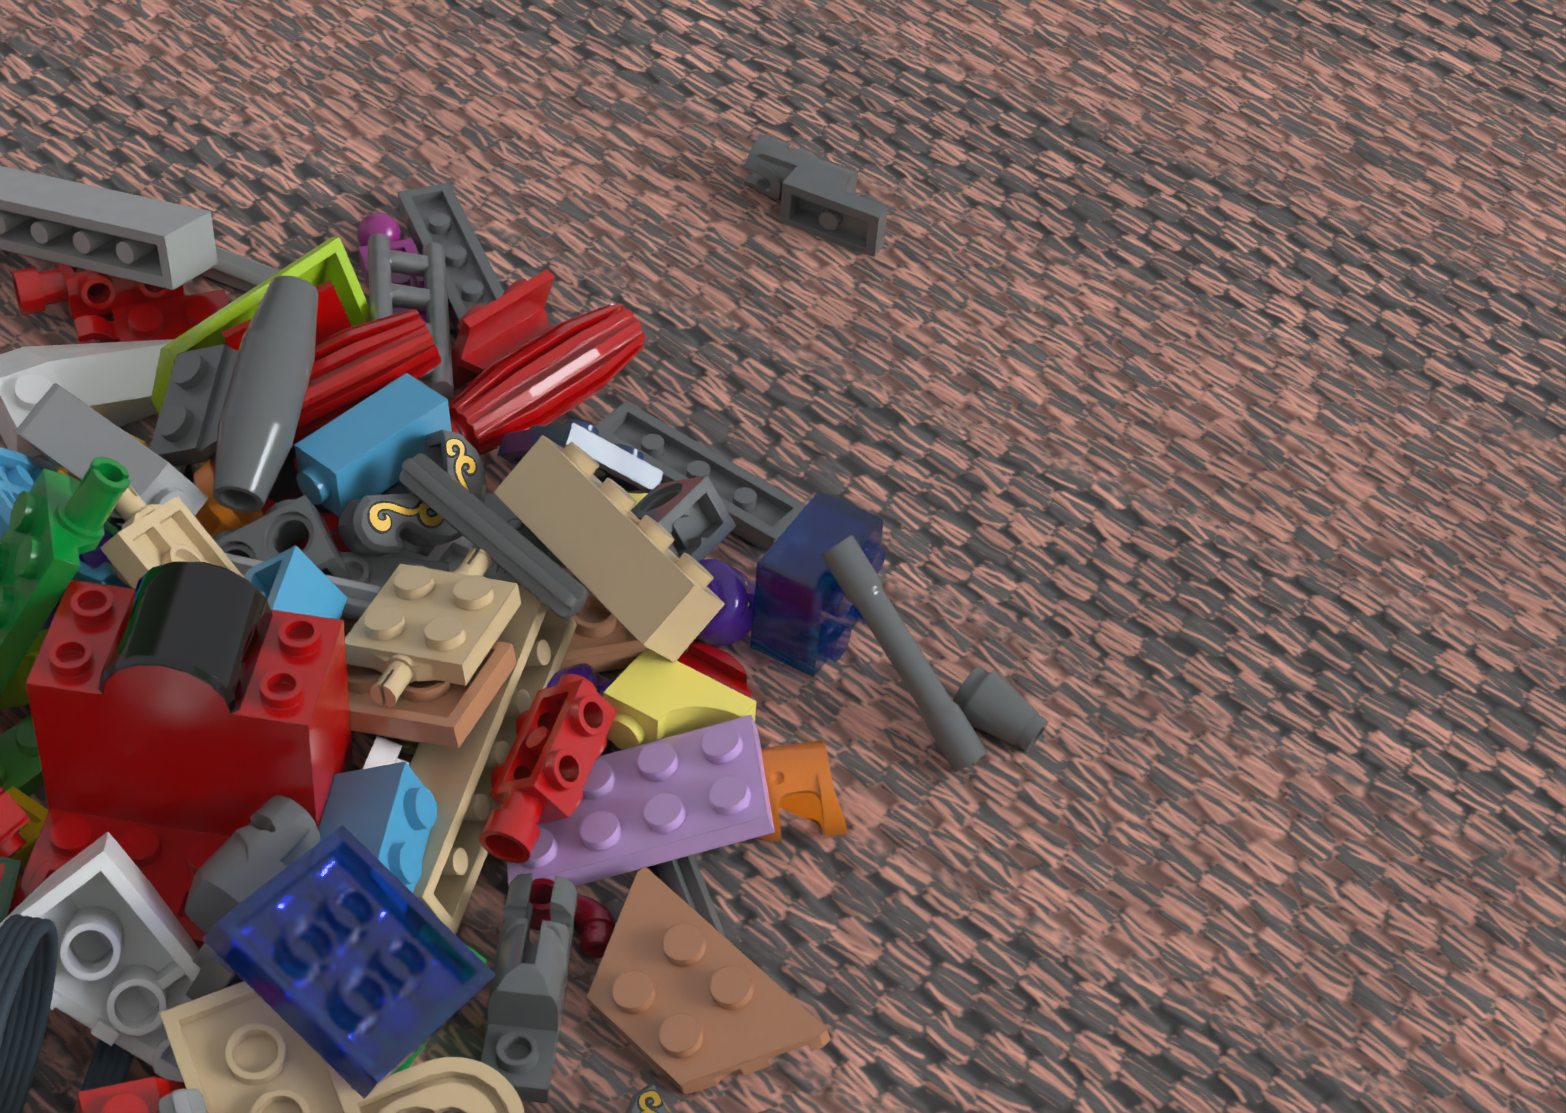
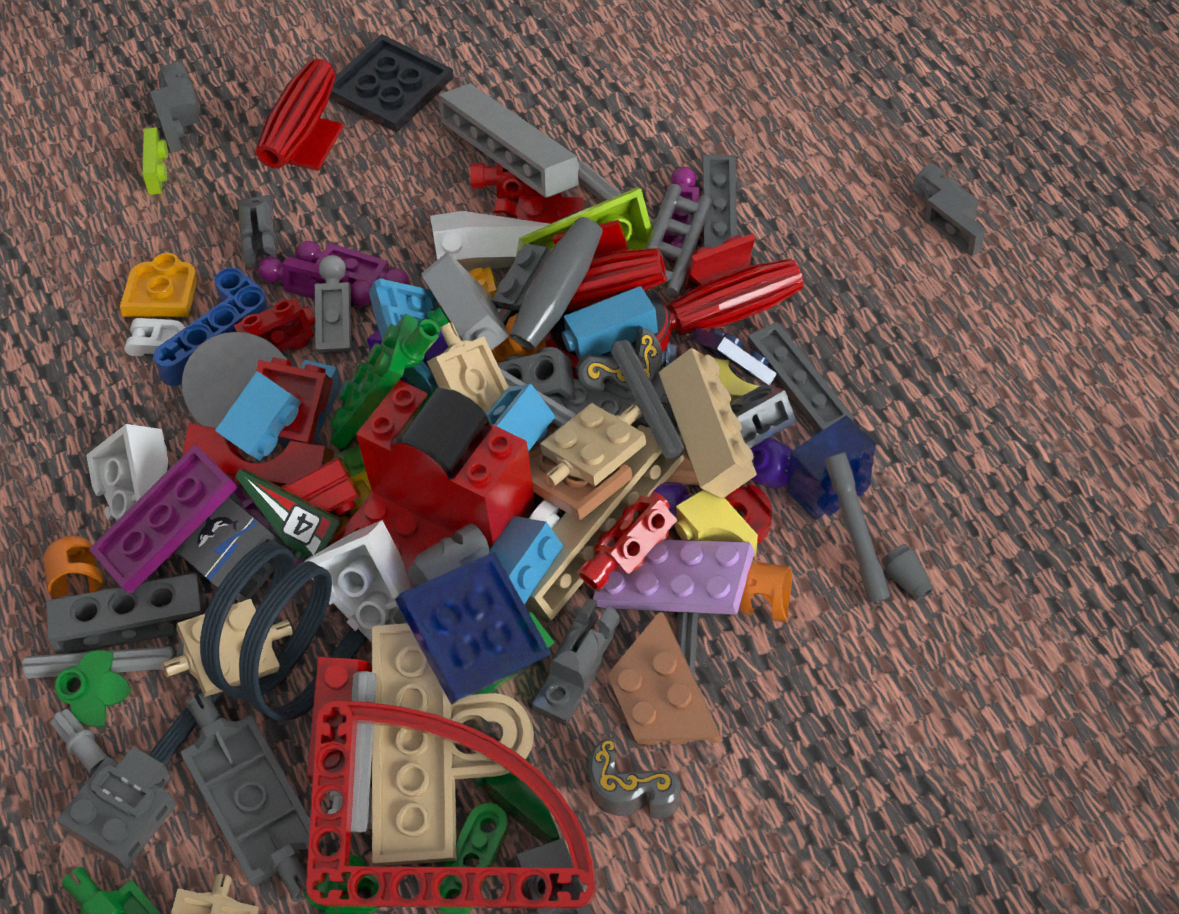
camera: 30 degrees right, 10 degrees up
dark red arm [529,878,616,958] -> none

